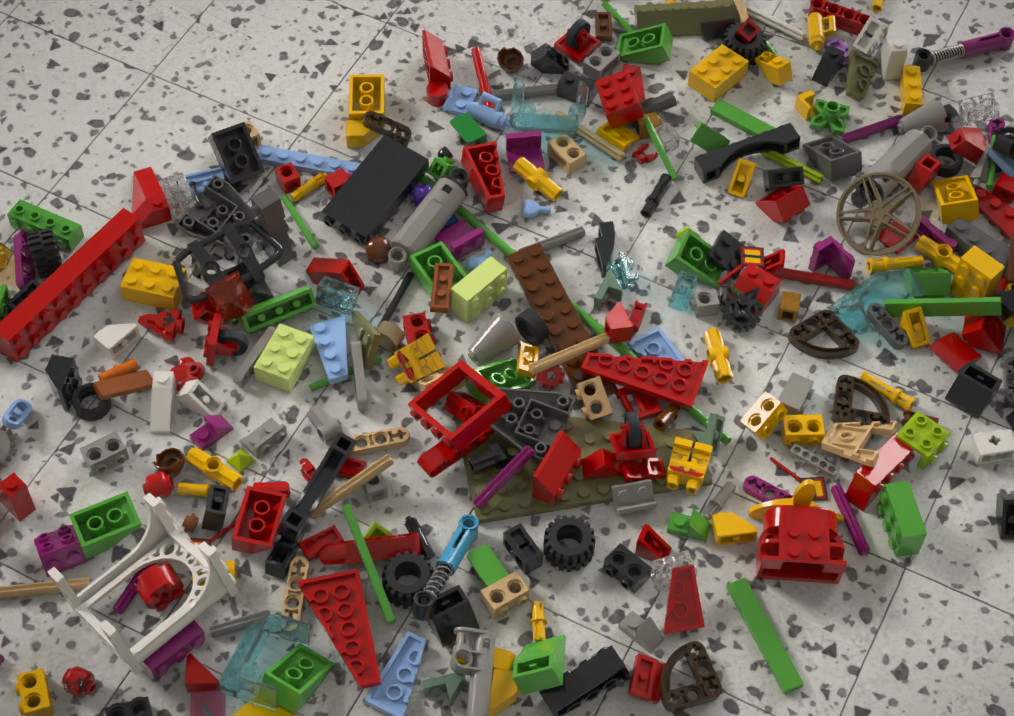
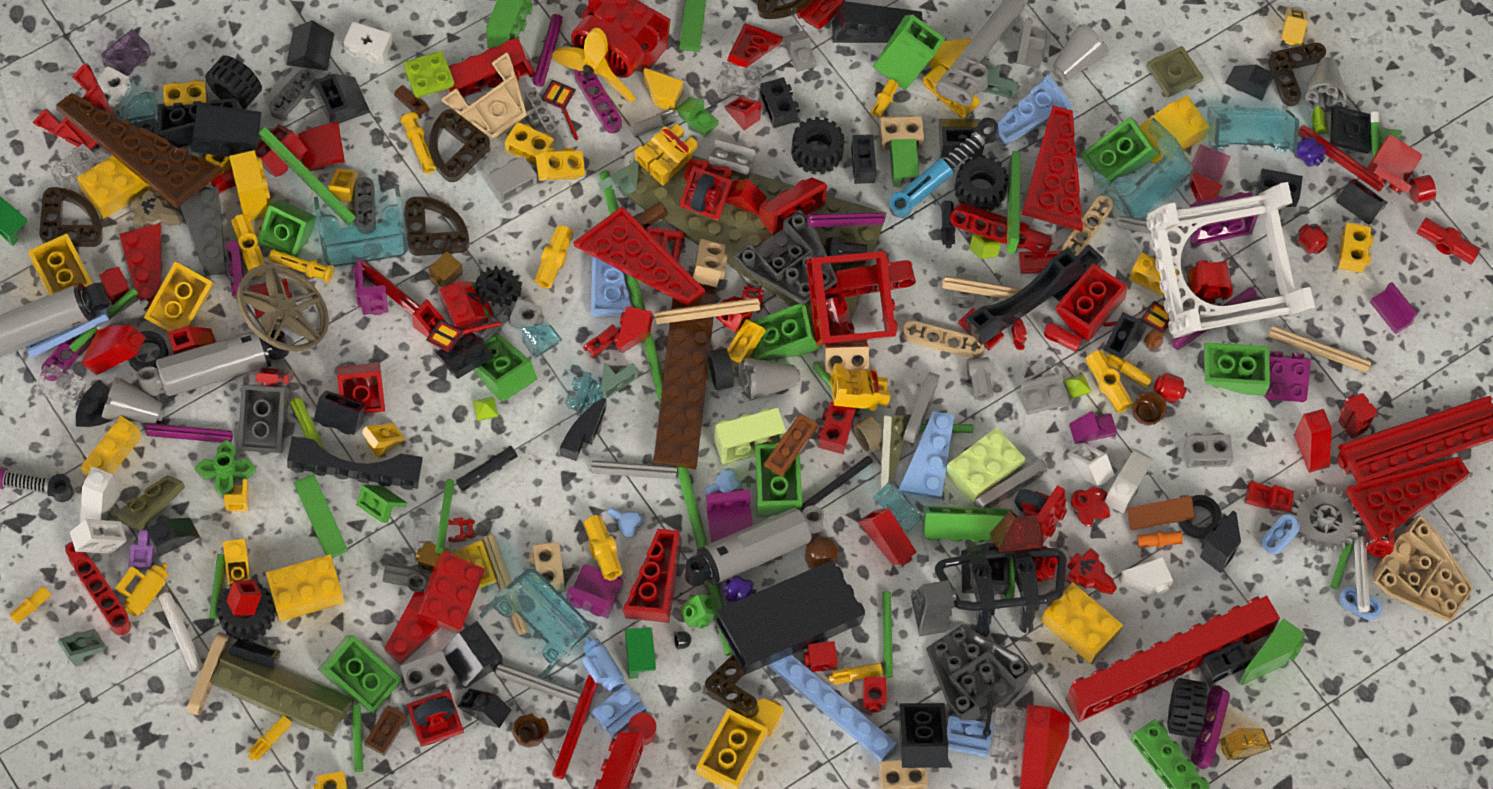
camera: 155 degrees left, 10 degrees up
none -> red plate [256,368,294,387]
none -> red slope [1244,481,1294,512]

